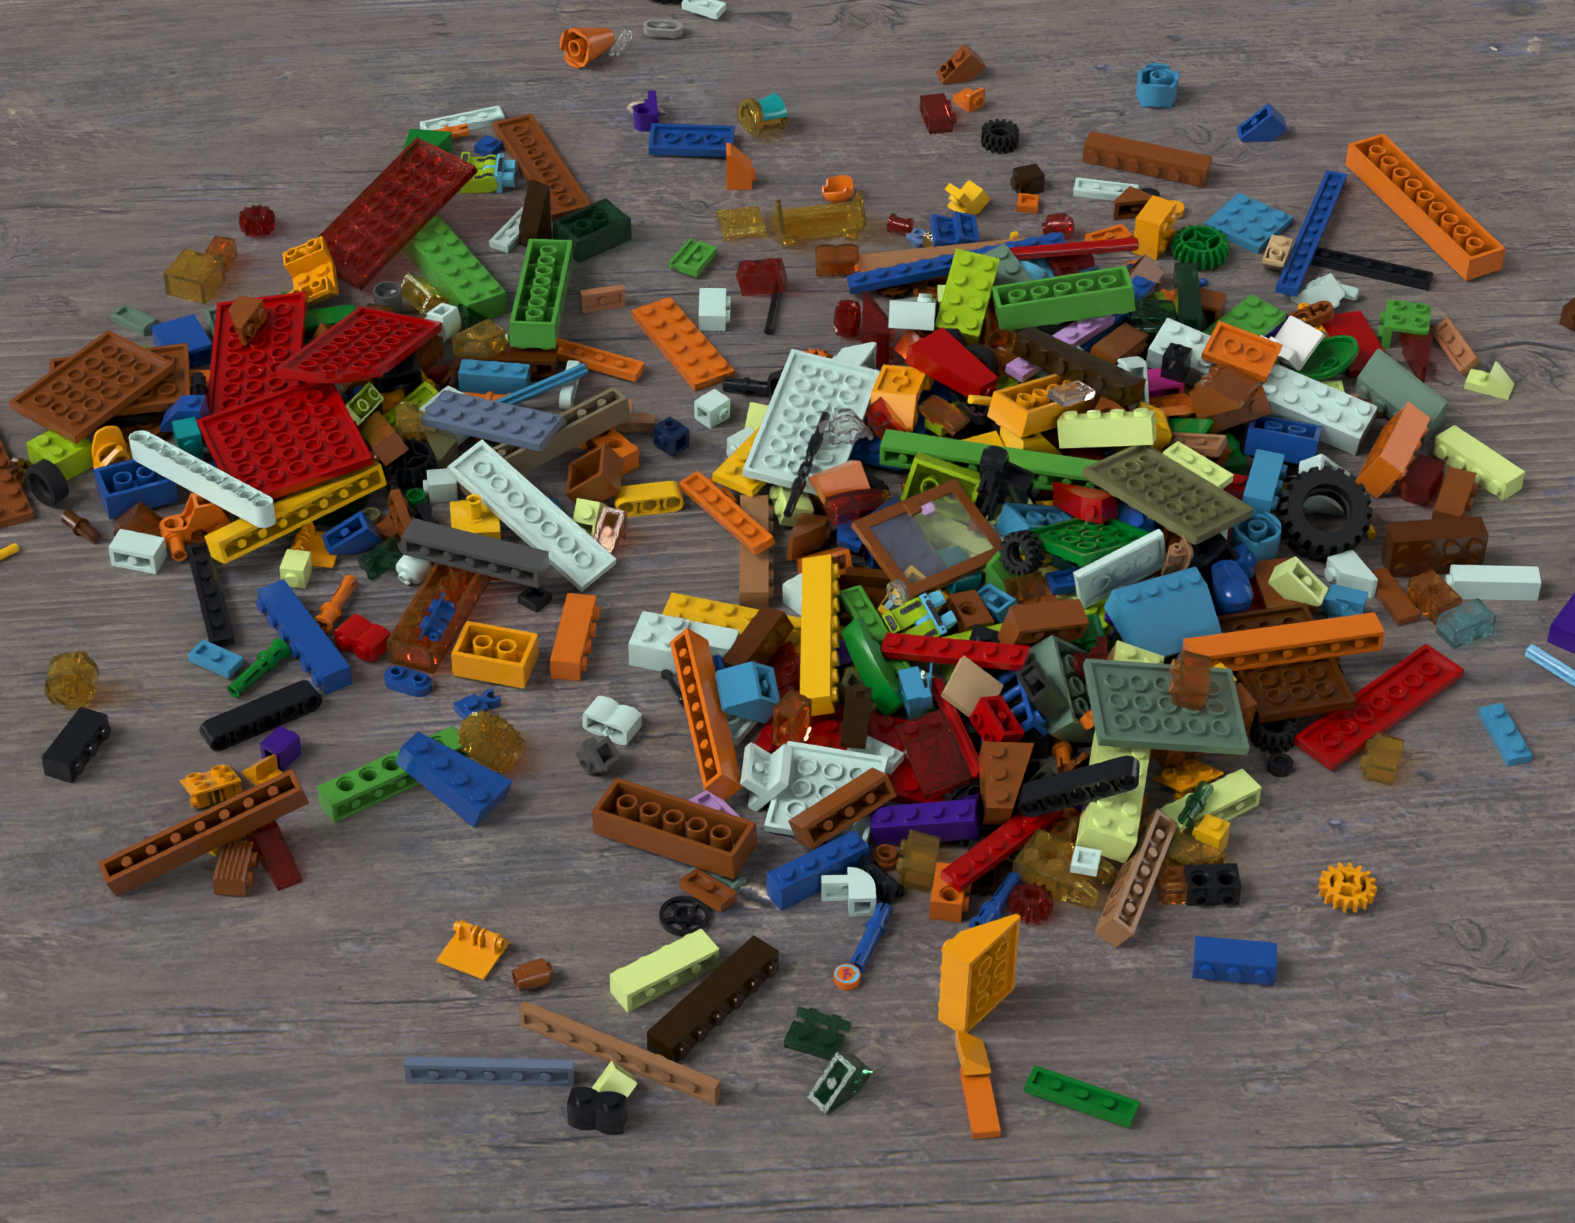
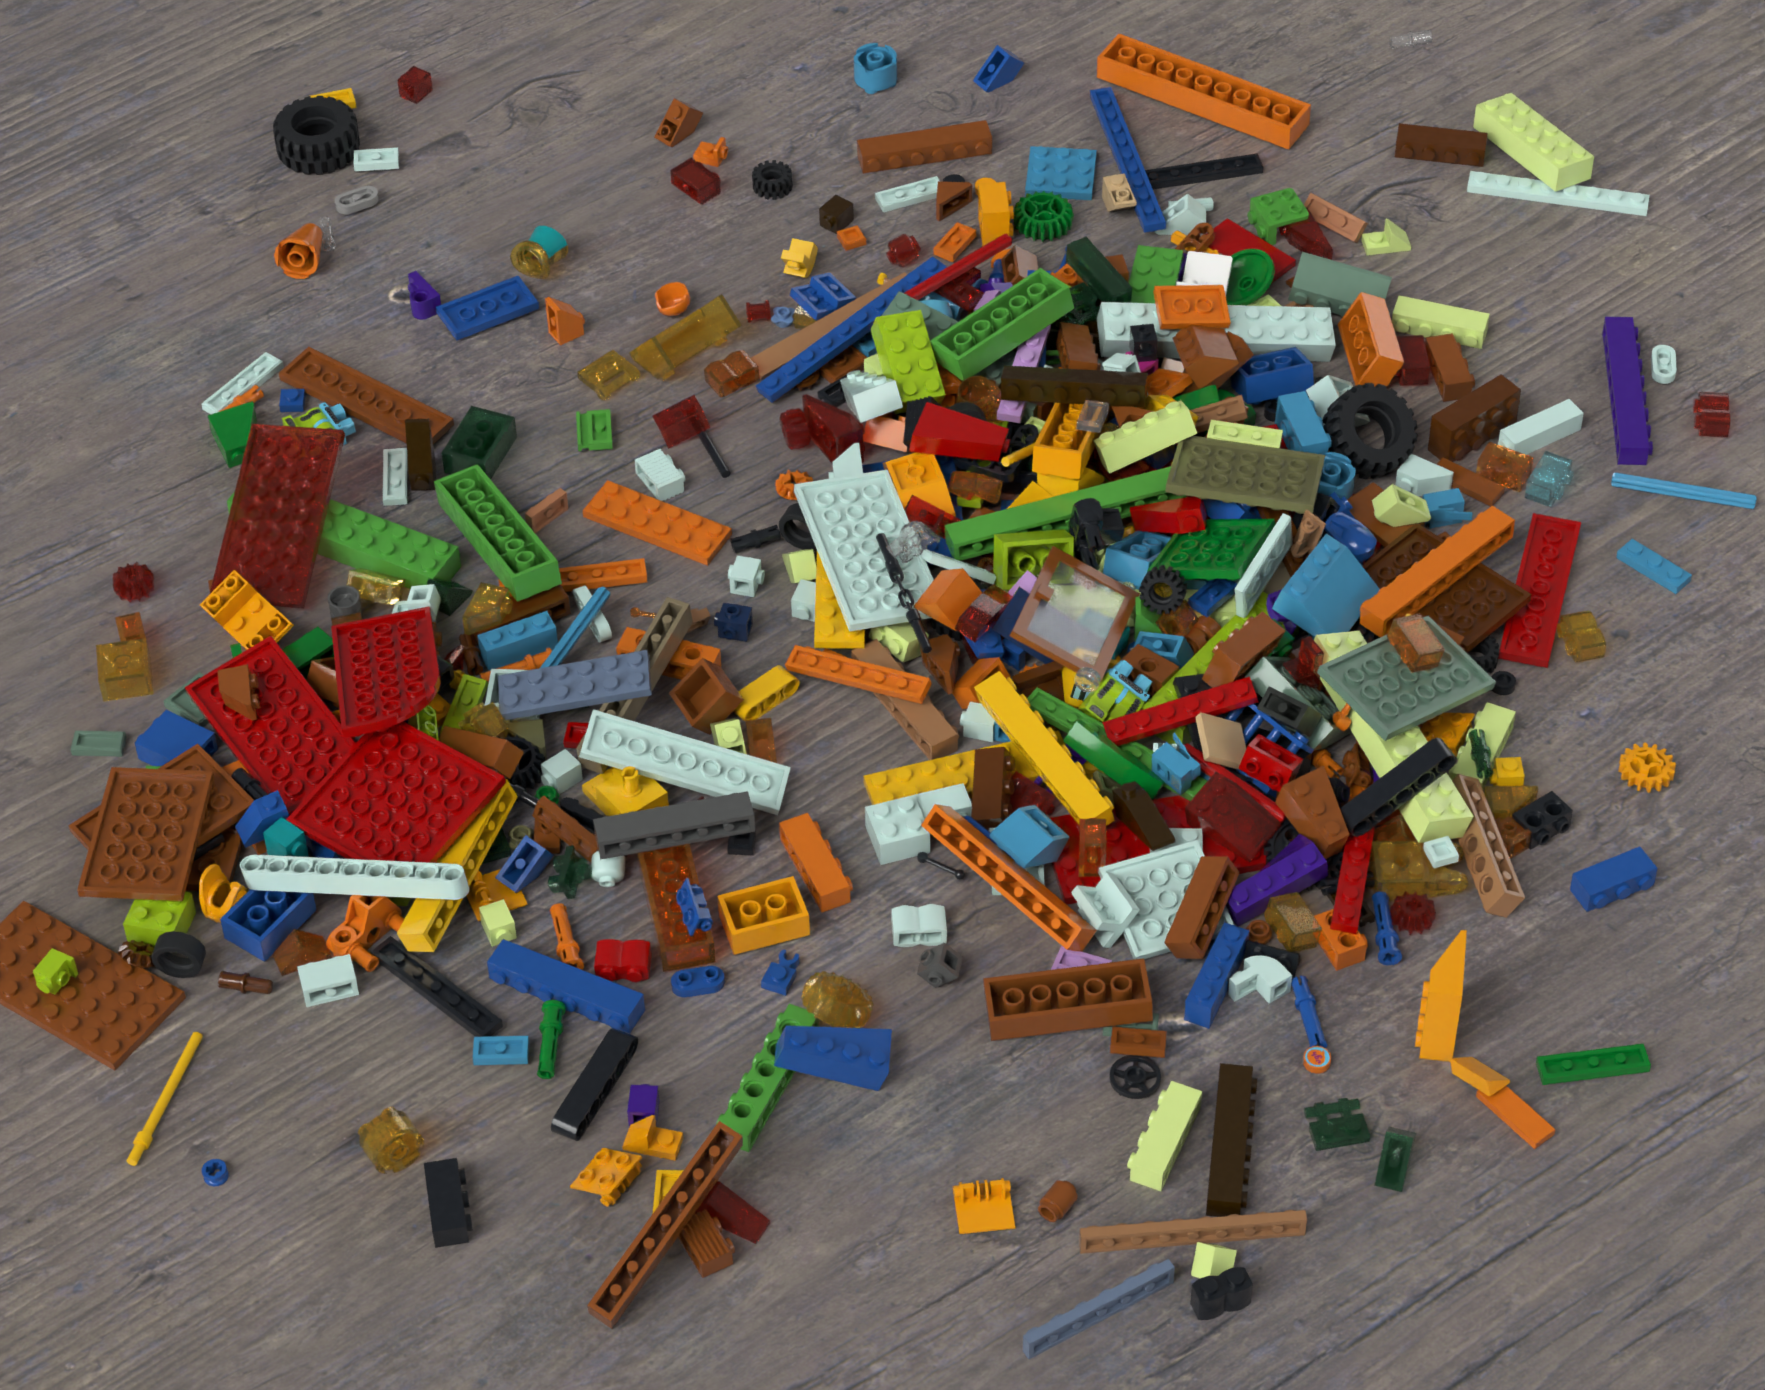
camera: 30 degrees left, 5 degrees up
none -> light aqua tile [921,549,996,584]

